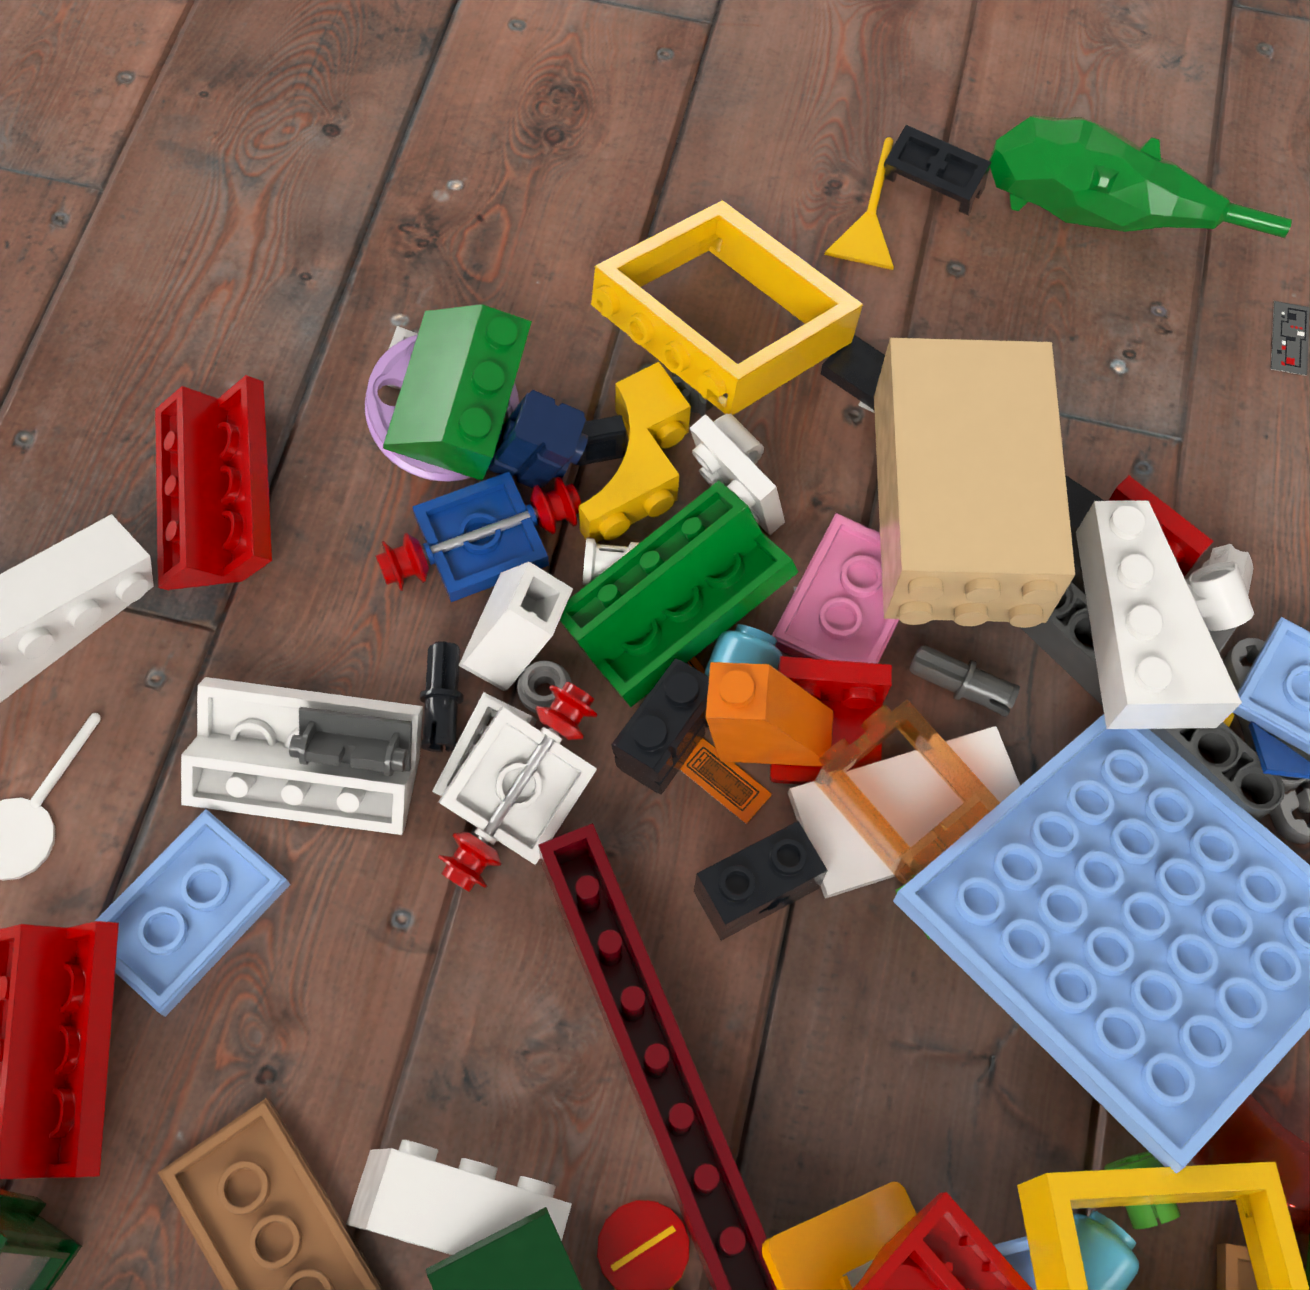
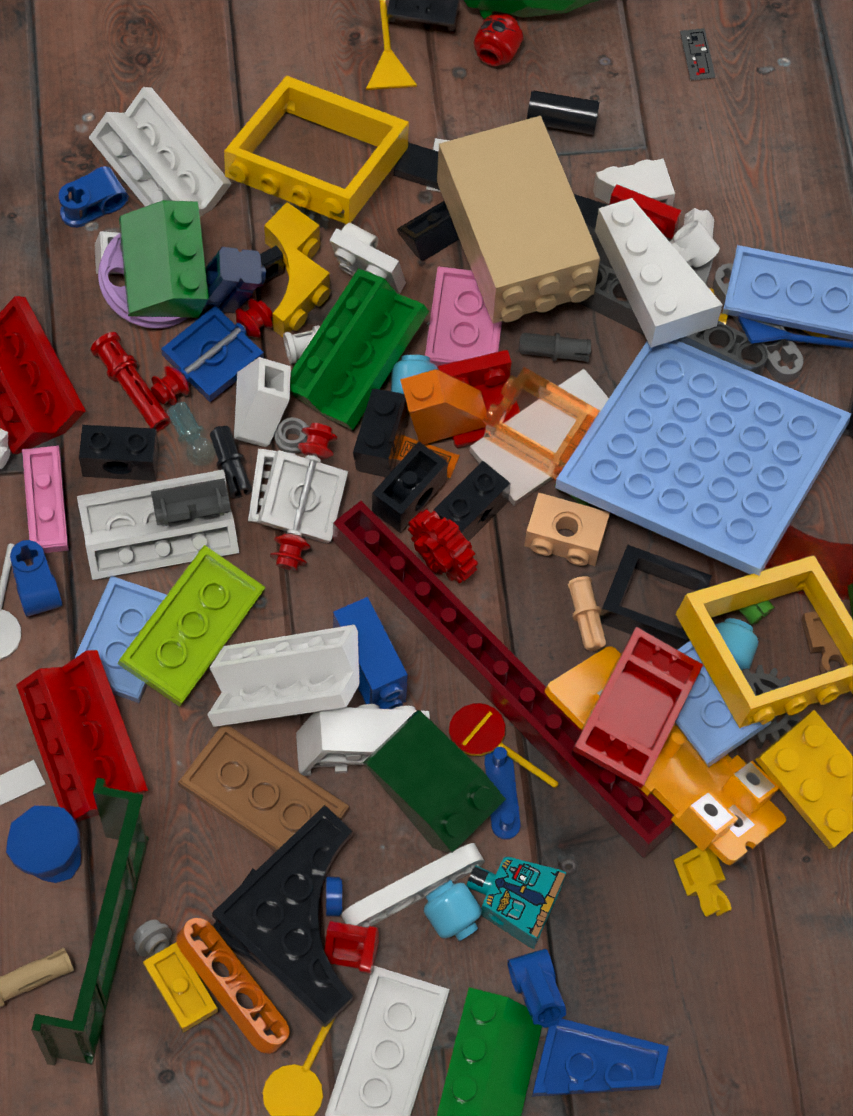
camera: 20 degrees left, 0 degrees up
none -> blue piece [10,540,63,617]
none -> bright pink tile [22,446,69,553]
none -> blue piece [59,166,129,228]
none -> black brick [79,424,159,481]
none -> white slope [89,87,232,217]
none -> red pin [90,332,171,432]
none -> lime tile [117,545,266,707]
none -> clear light blue axle [167,402,215,466]
none -> white slope [207,625,359,727]
none -> blue window [333,597,408,709]
none -> black brick [372,441,448,533]
none -> black slope [397,201,460,261]
none -> red gear [408,509,478,583]
none -> red head [473,14,524,66]
none -> light nougat brick [524,492,610,566]
none -> black brick [527,90,600,135]
none -> light nougat axle [567,576,606,652]
none -> white slope [593,159,675,206]
none -> black window [600,544,712,650]

